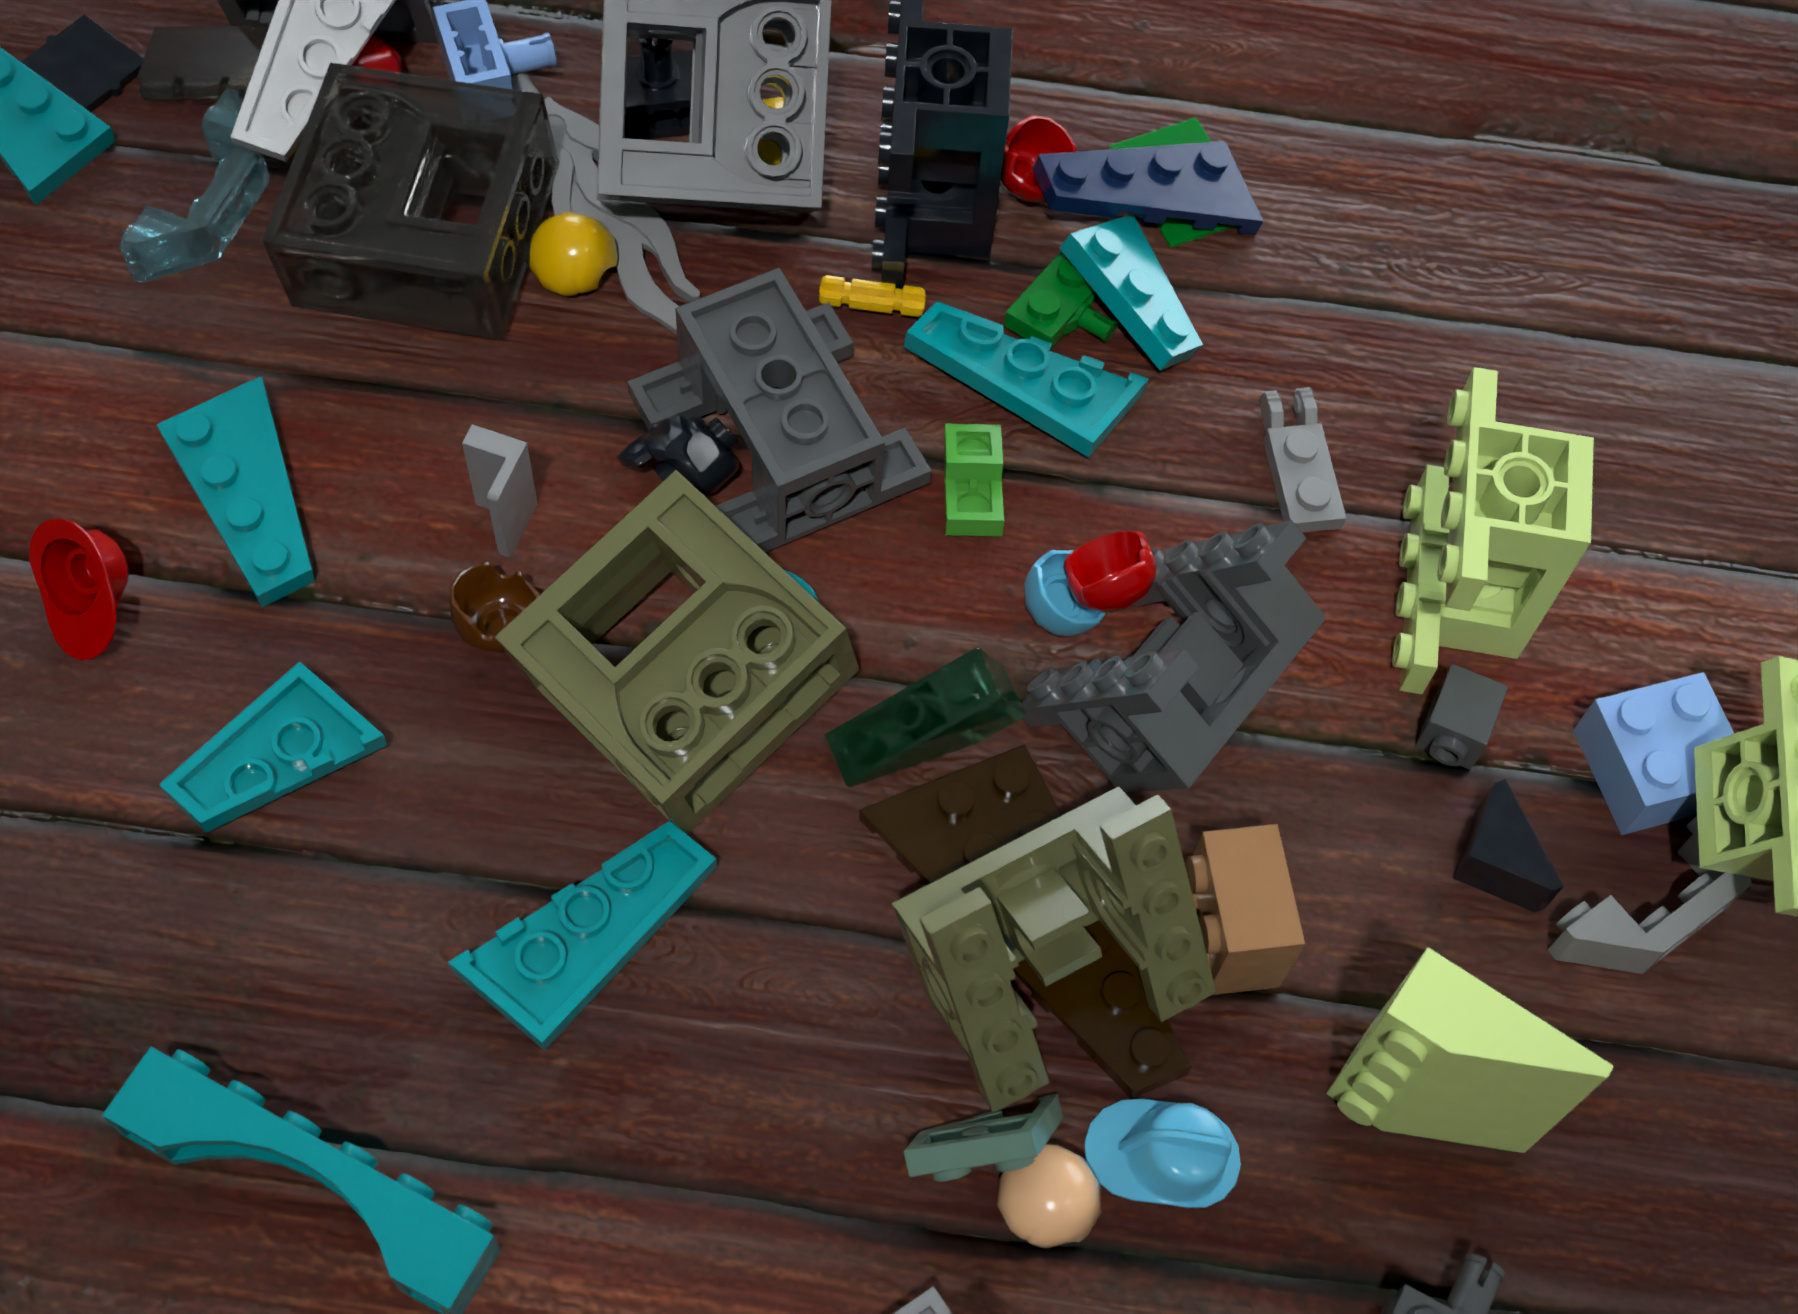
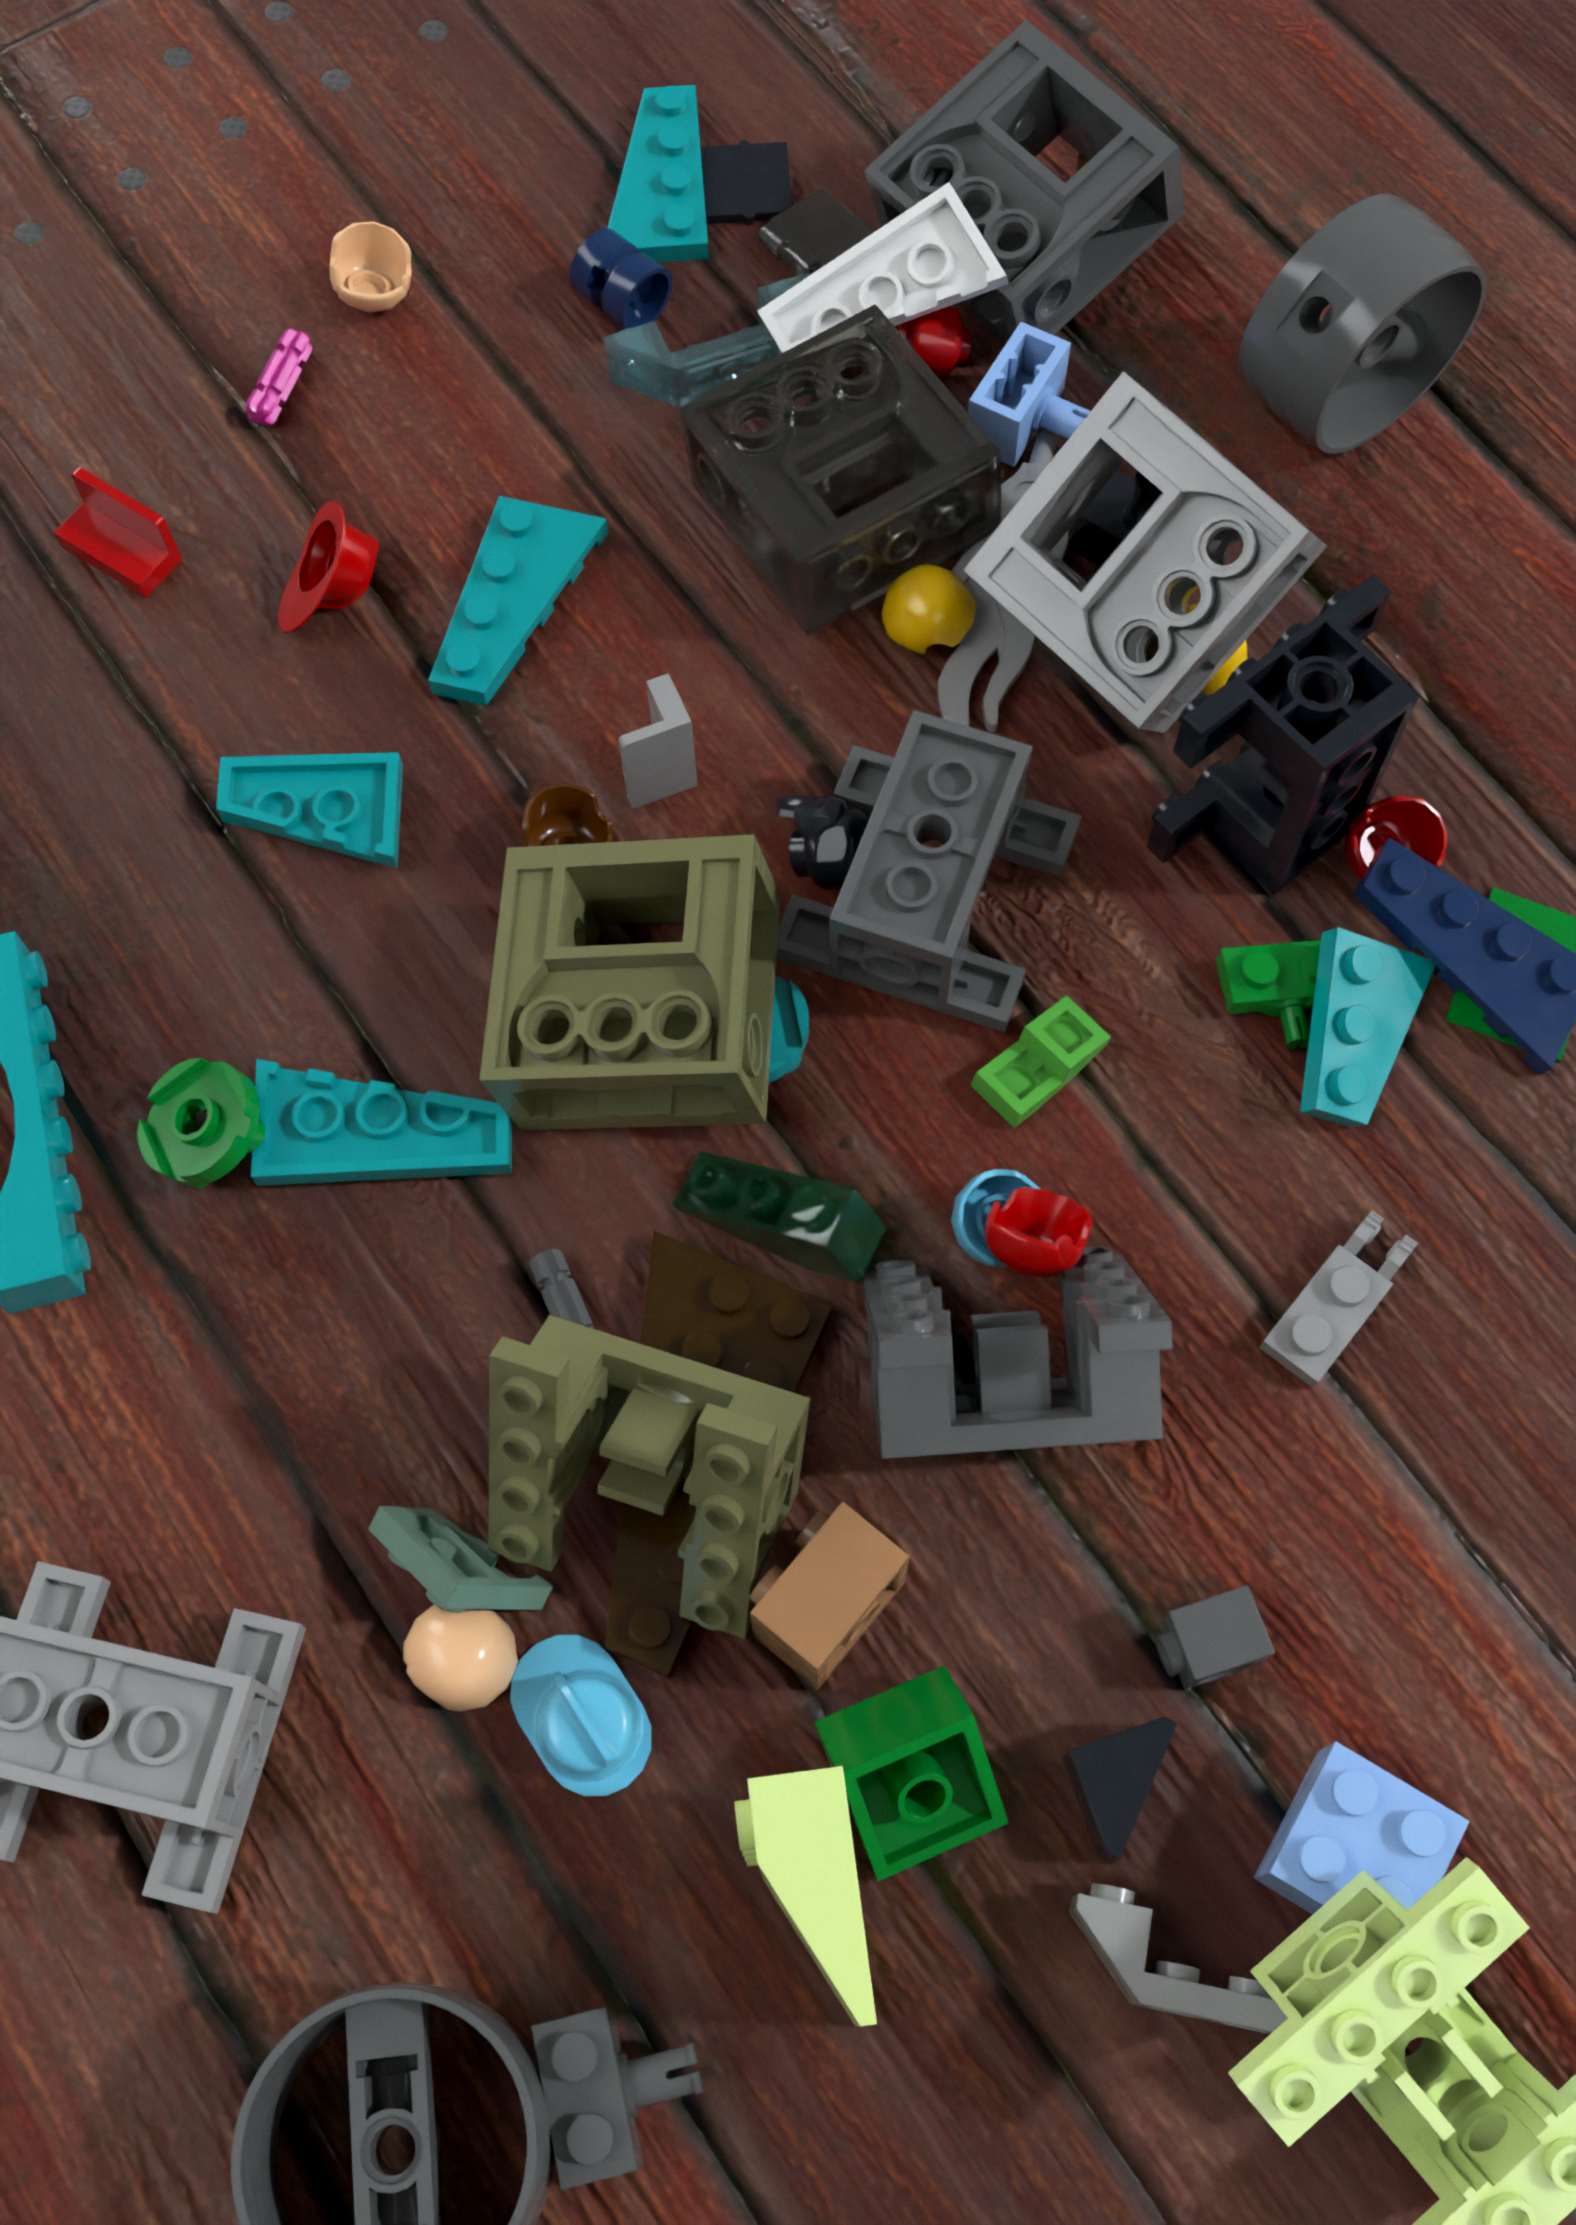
camera: 55 degrees right, 5 degrees up
yellow axle [819,275,926,317] -> none
teal wing [903,301,1149,458] -> none
yellowish green piece [1392,367,1594,694] -> none
none -> green plate [137,1058,265,1189]
none -> dark grey axle [529,1248,595,1329]
none -> dark blue wheel [569,228,672,333]
none -> green slope [814,1665,1009,1882]

